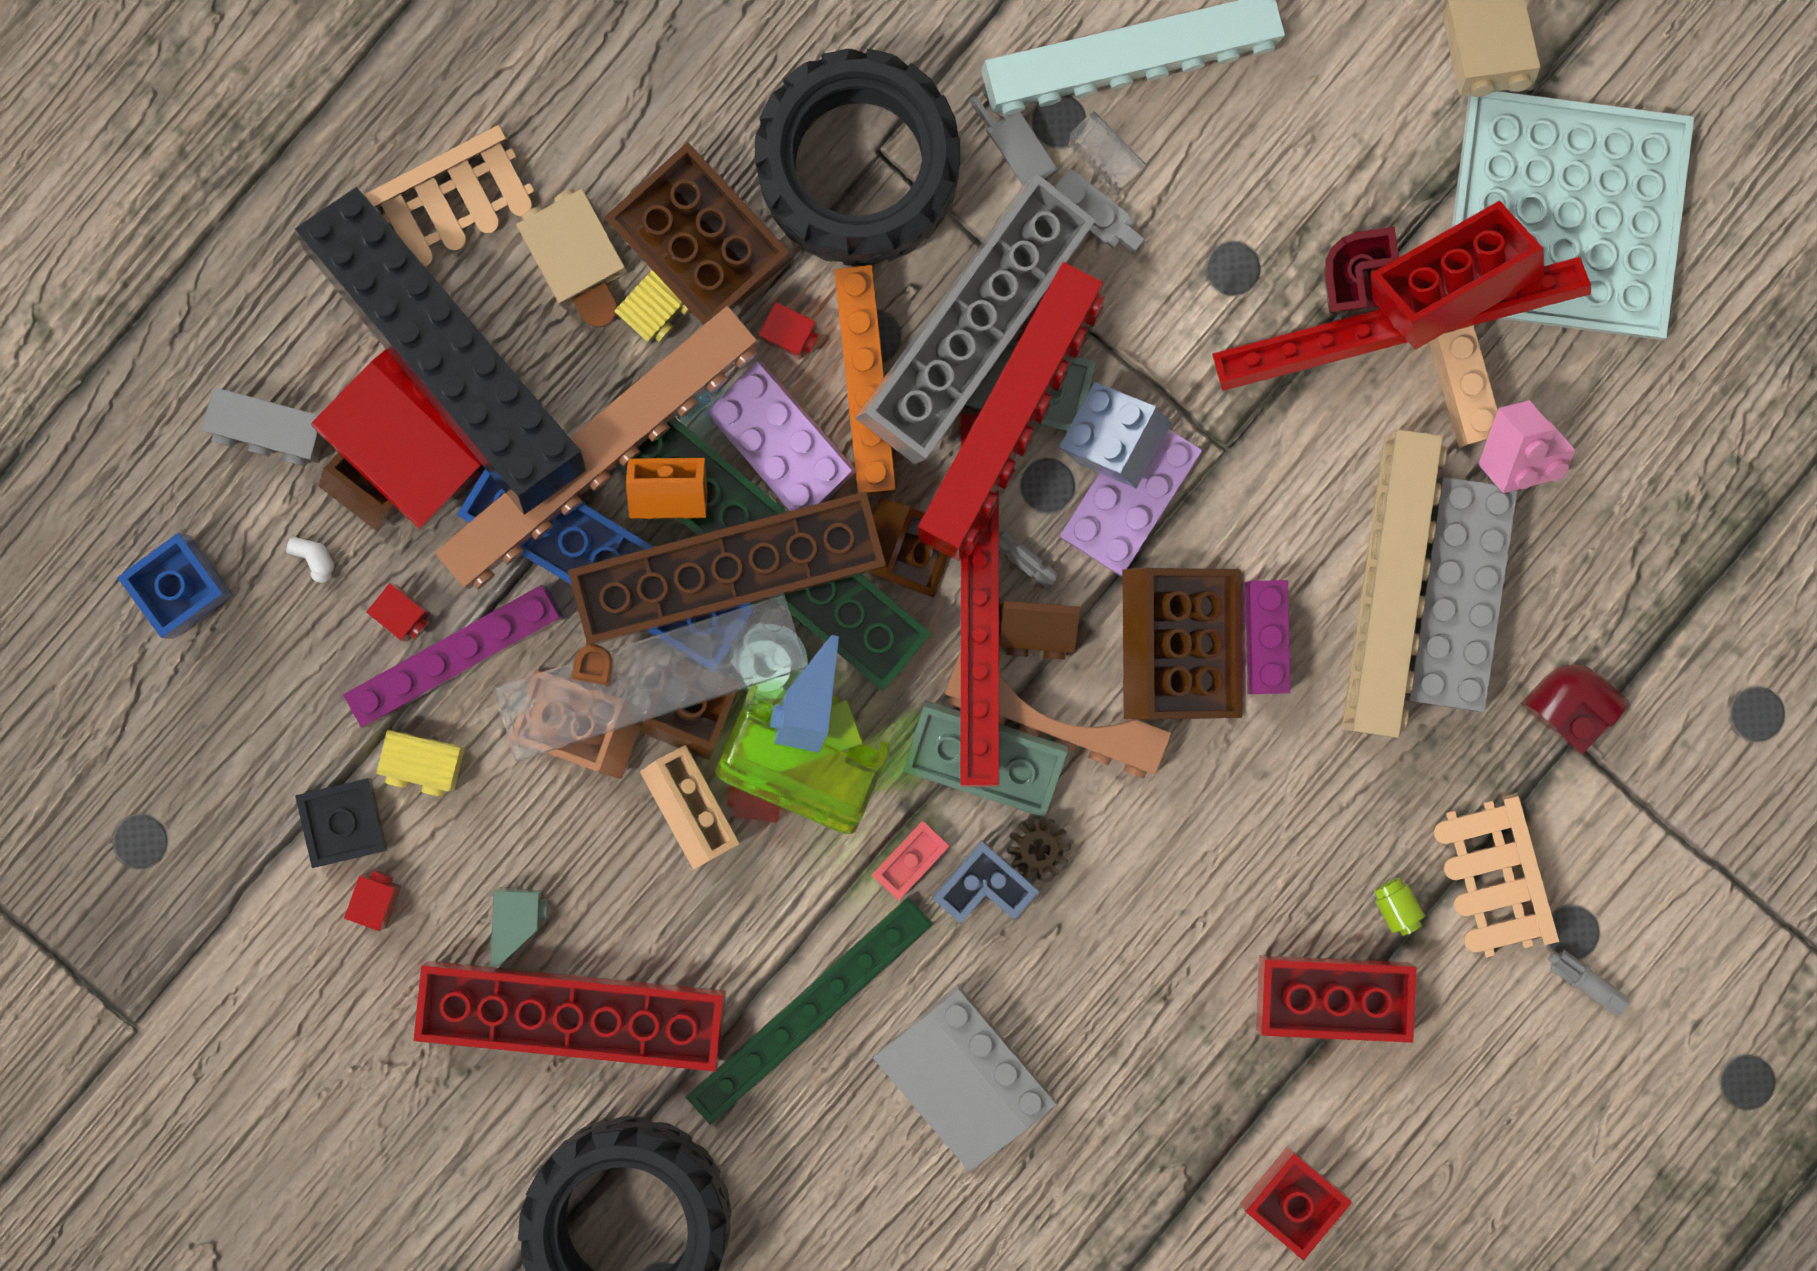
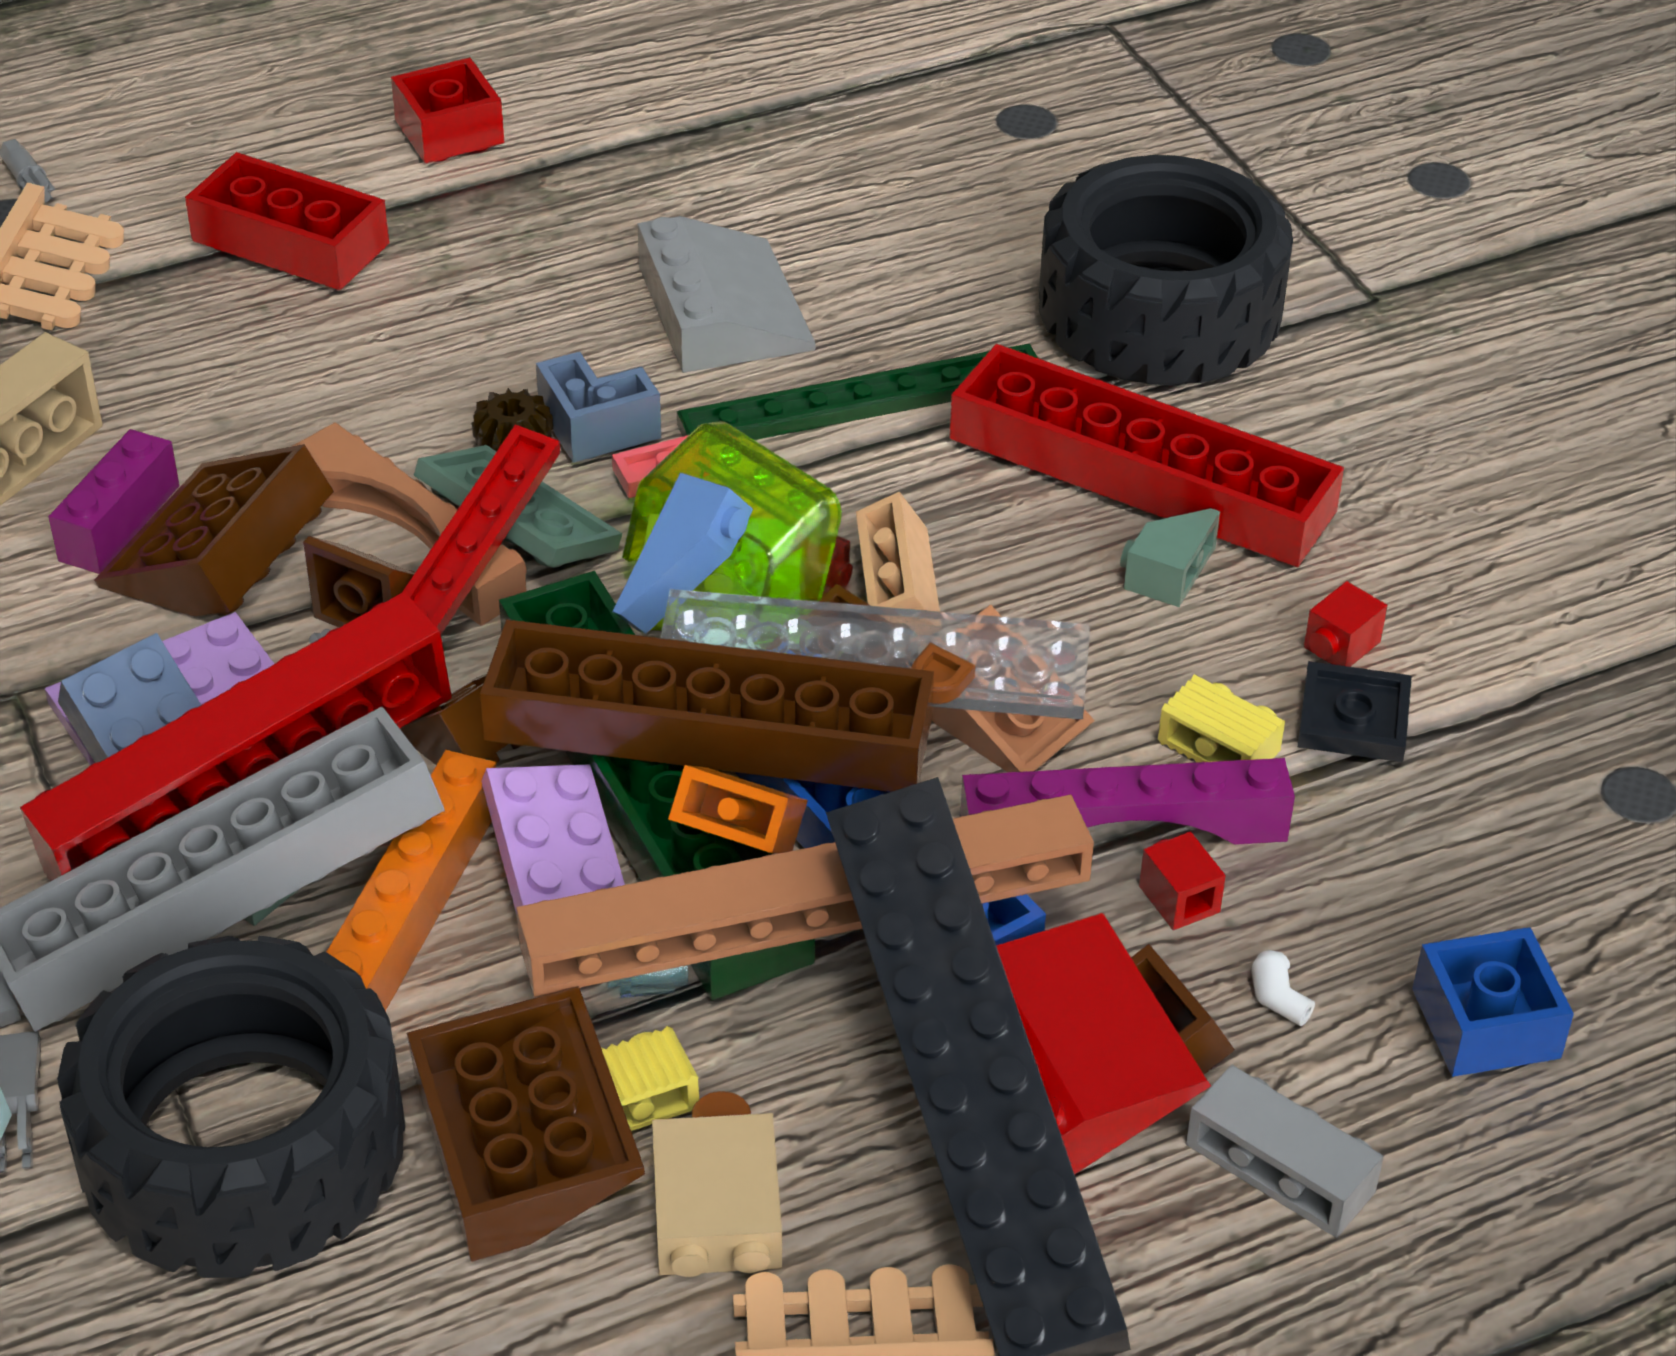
camera: 160 degrees left, 45 degrees down
red brick [758,302,819,360] -> none
lime brick [1374,877,1425,936] -> none

